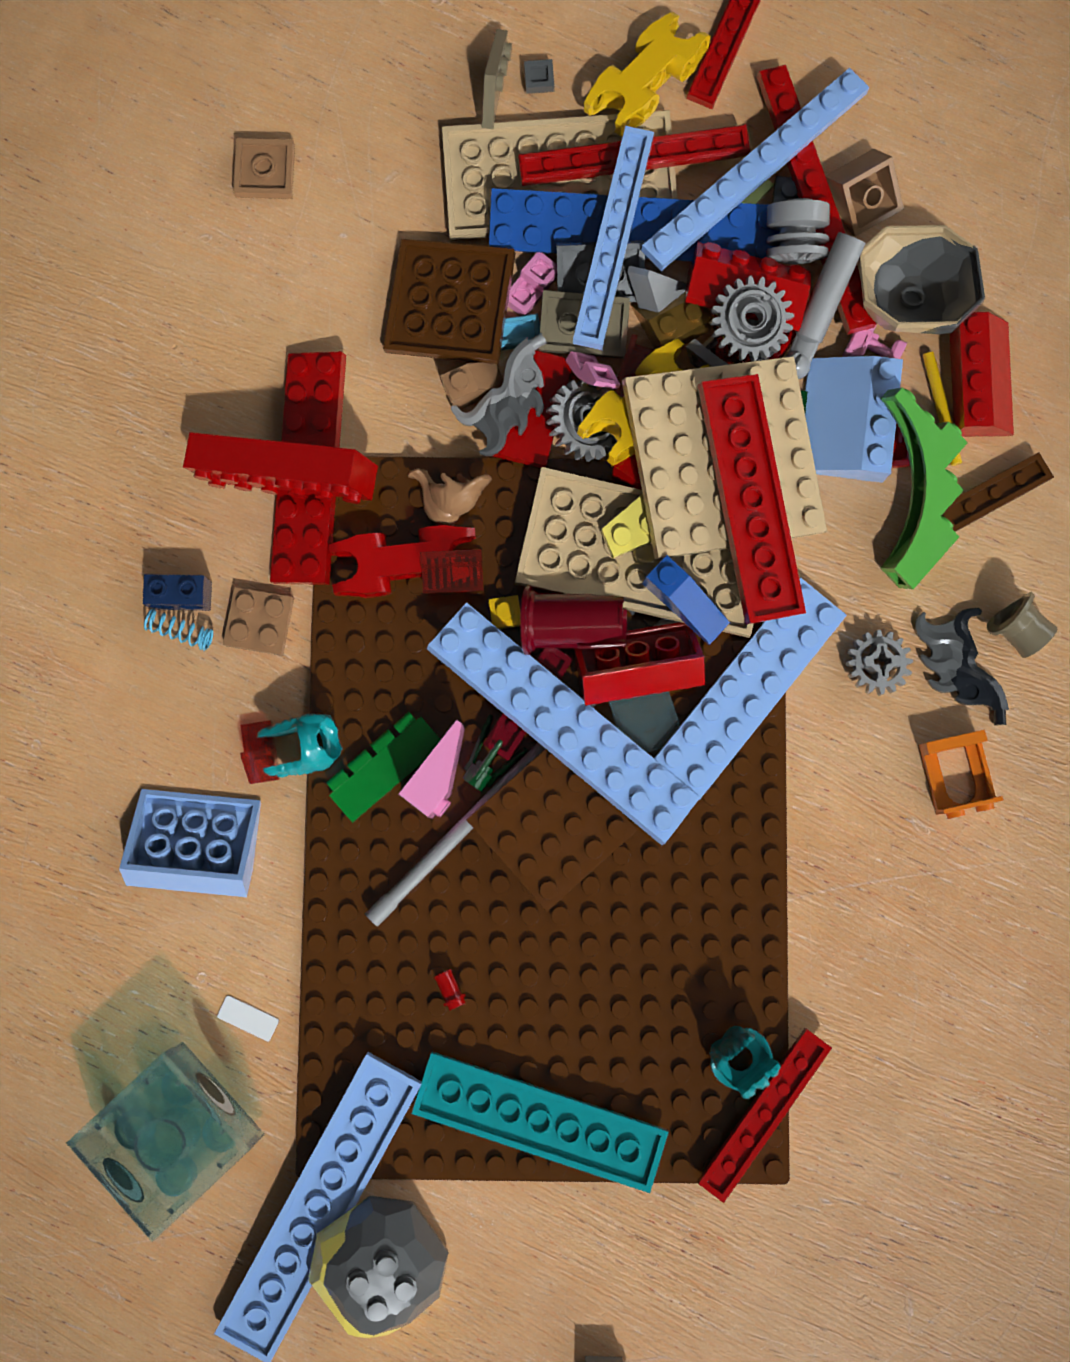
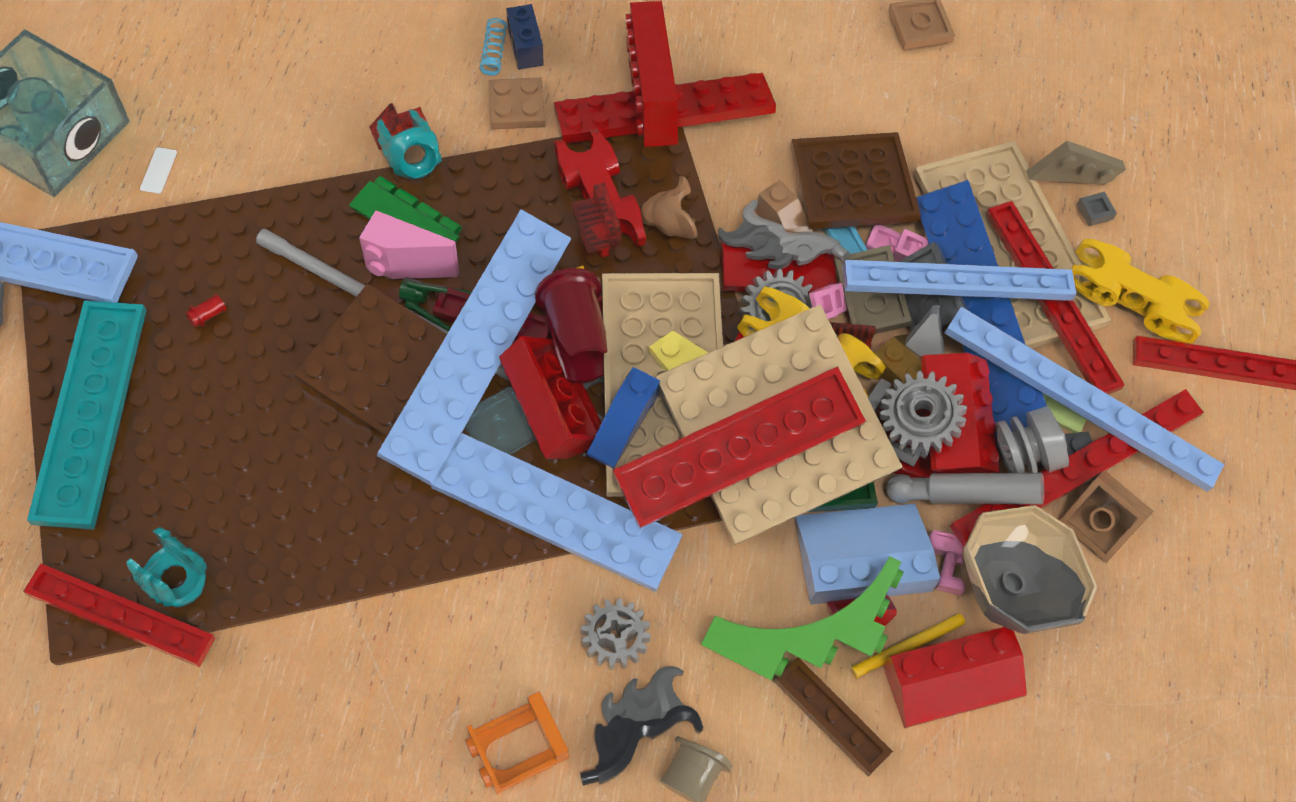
camera: 70 degrees right, 20 degrees down
light blue slope [119,789,261,897] -> none

